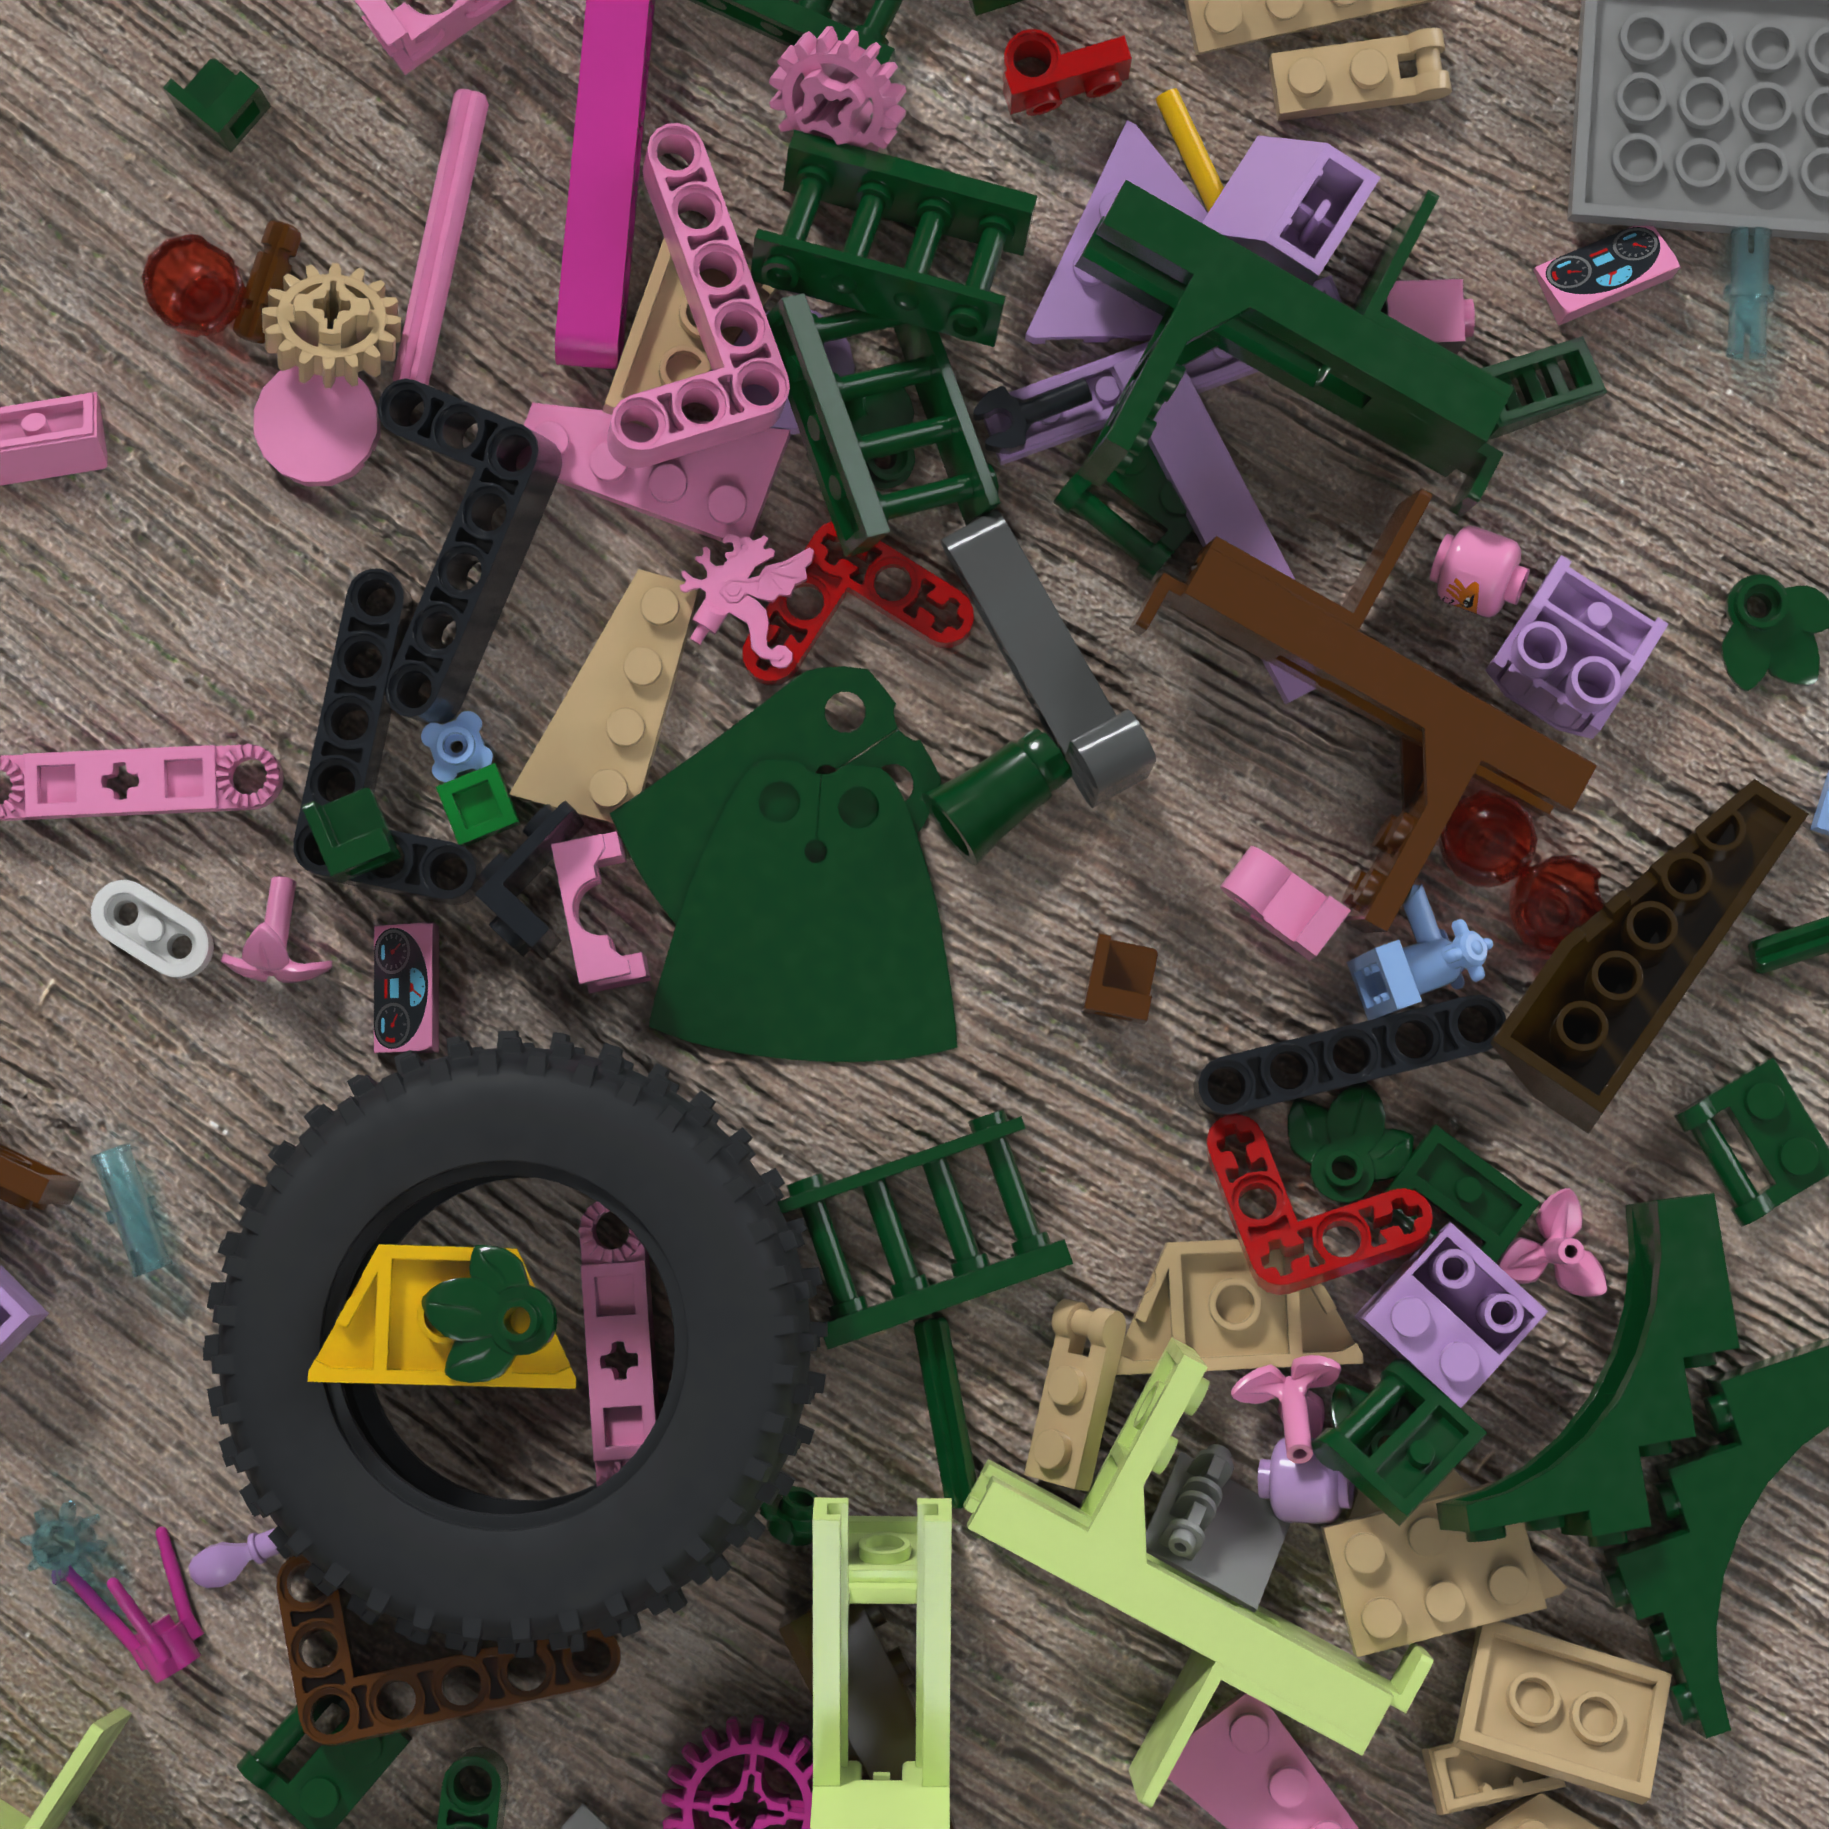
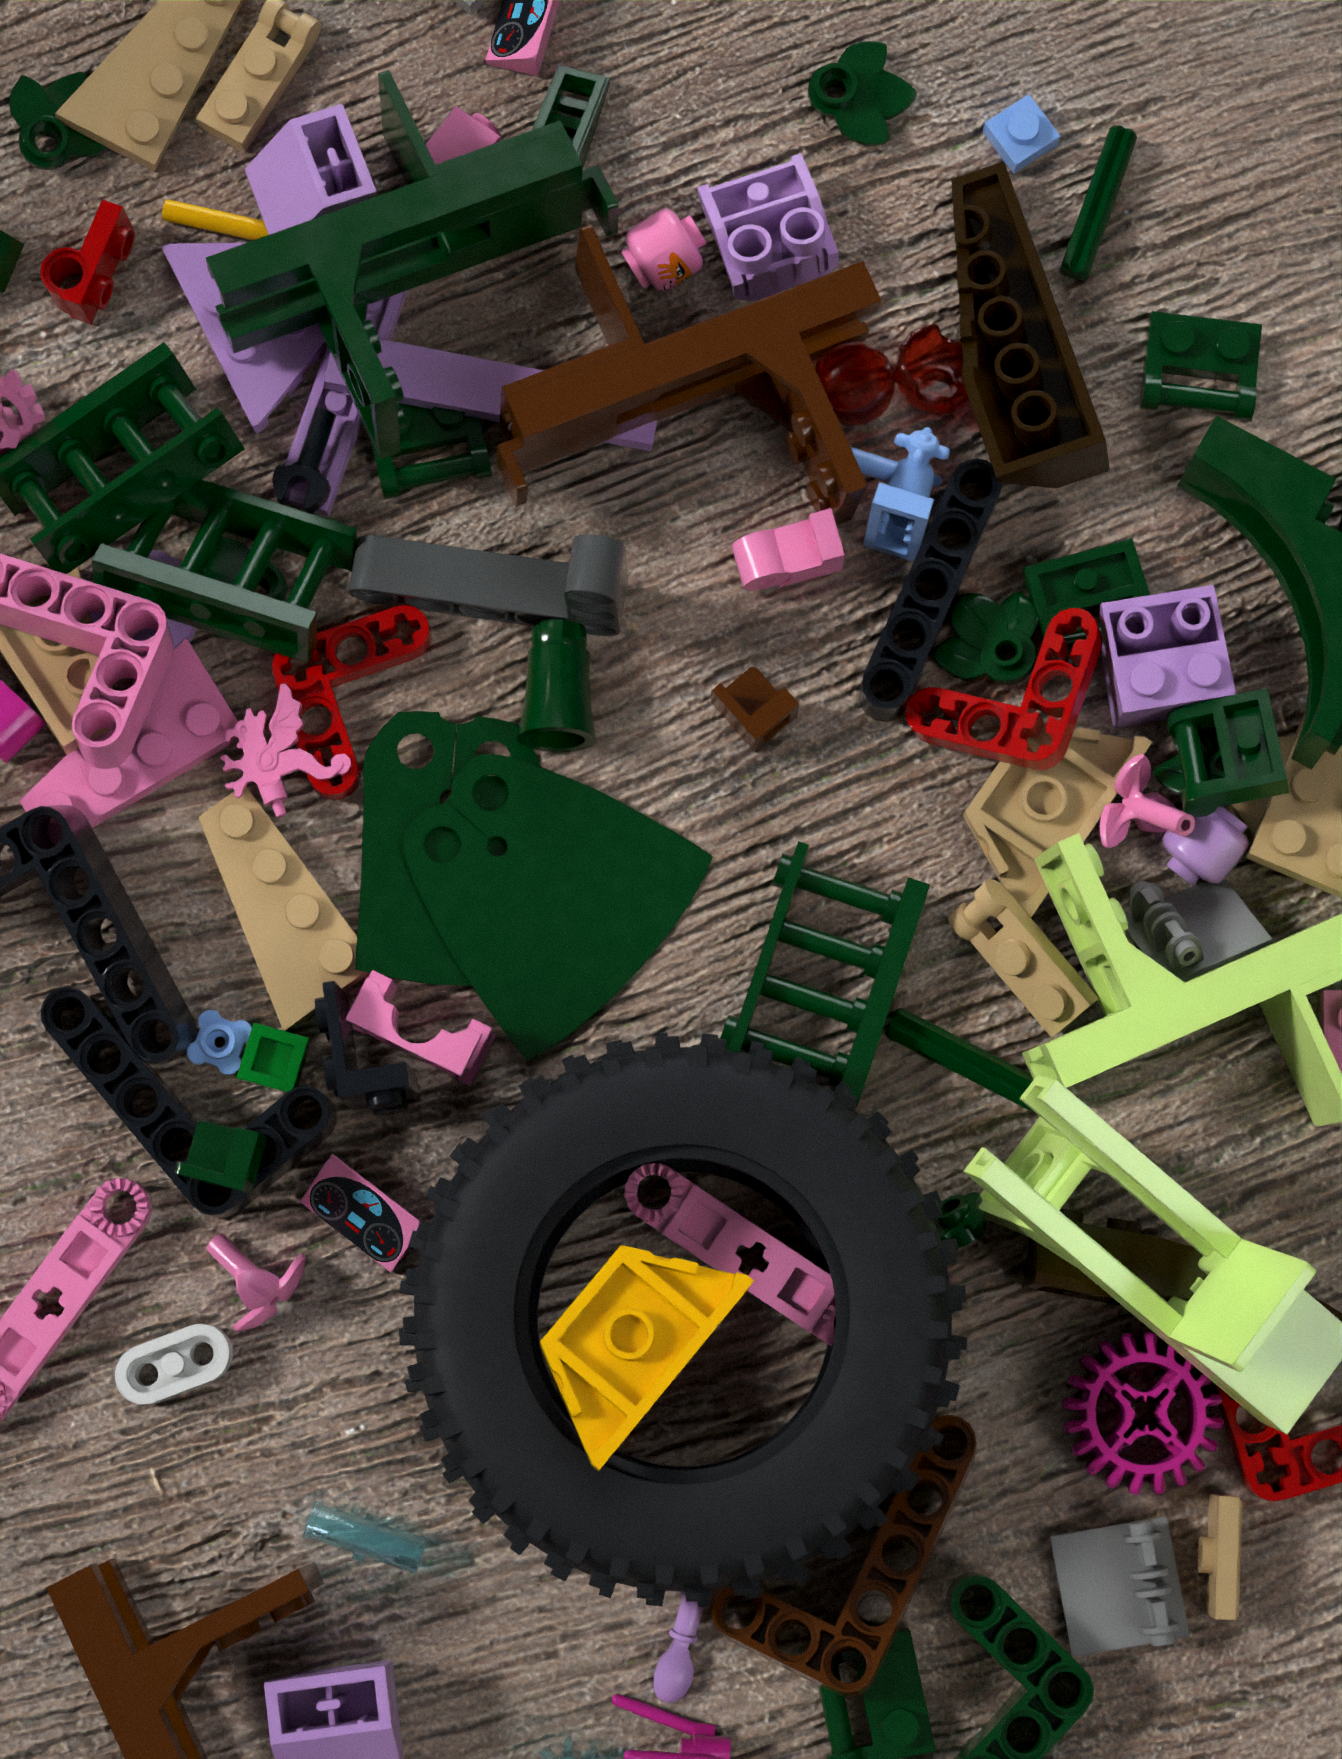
camera: 50 degrees left, 5 degrees down
dark green plate [421,1245,557,1383] -> none
bright pink plant [1497,1188,1607,1297] -> none

